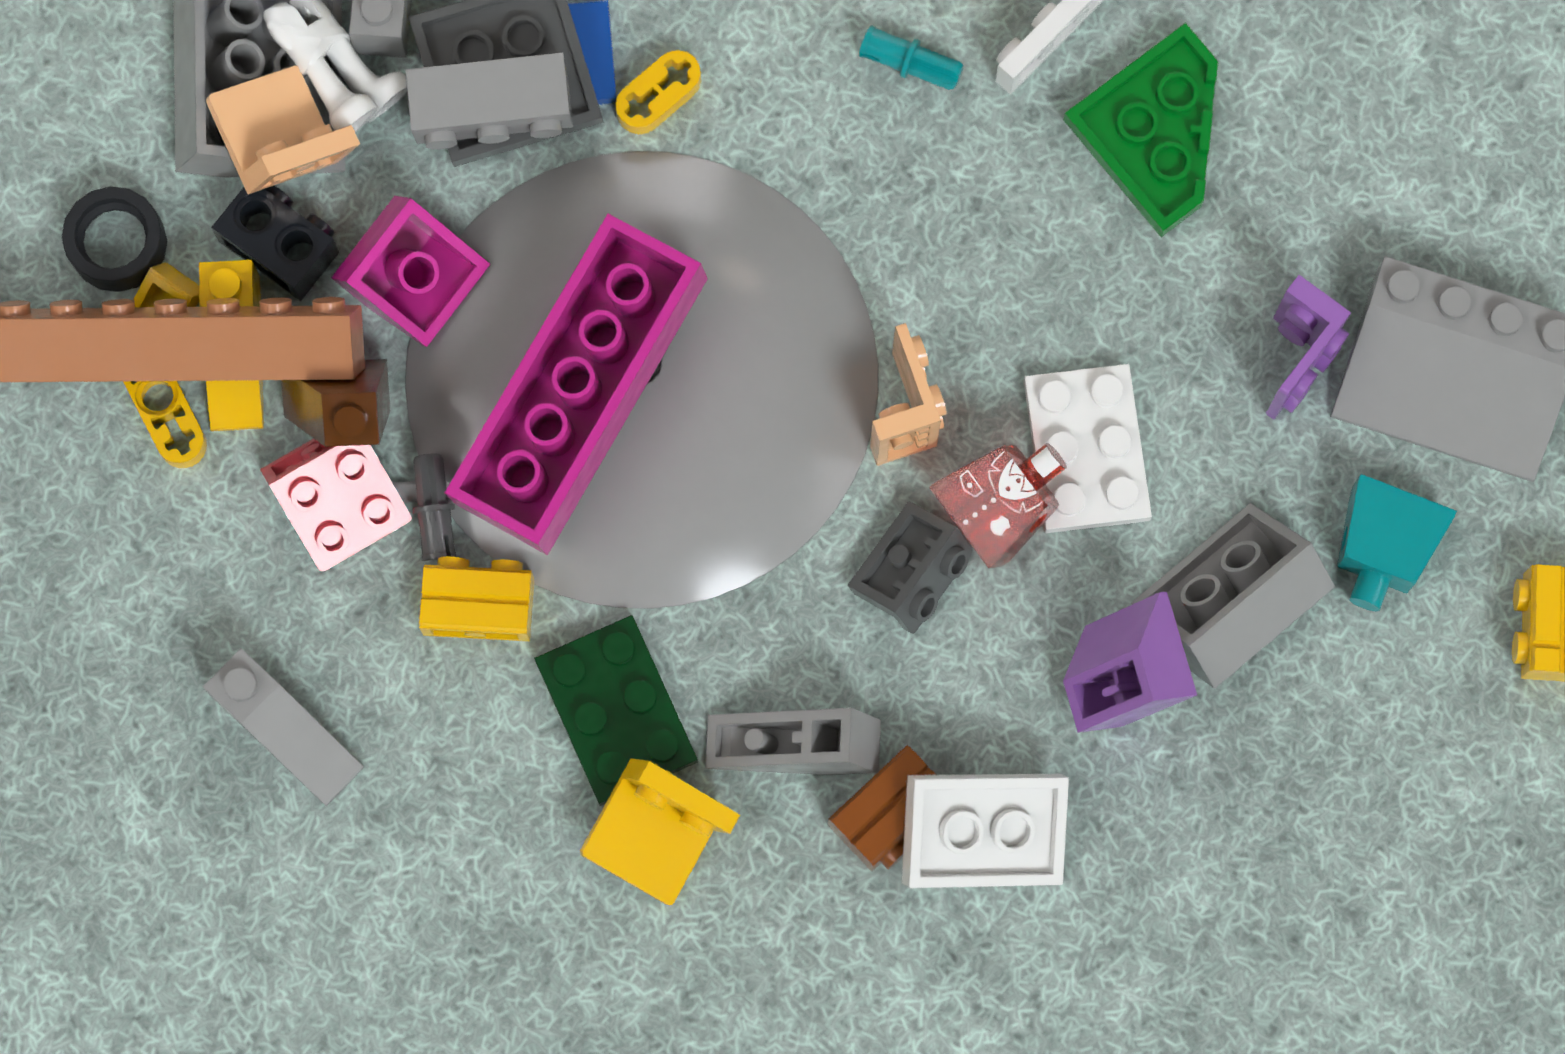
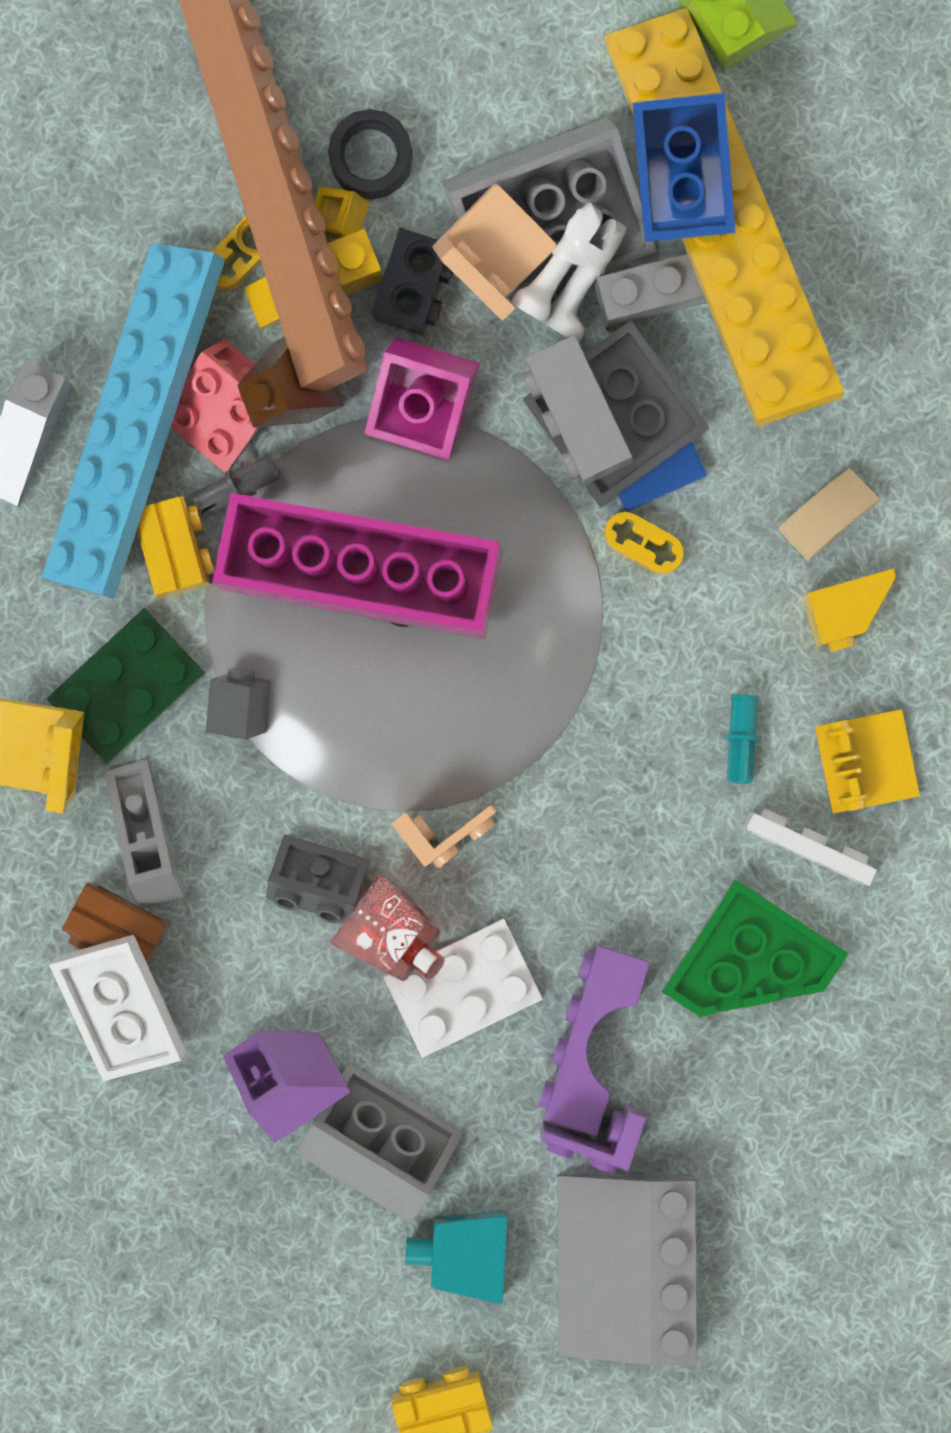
camera: 75 degrees right, 10 degrees up
none -> medium azure plate [41,243,225,599]
none -> dark grey brick [206,668,271,740]
none -> medium lavender arch [538,945,650,1136]

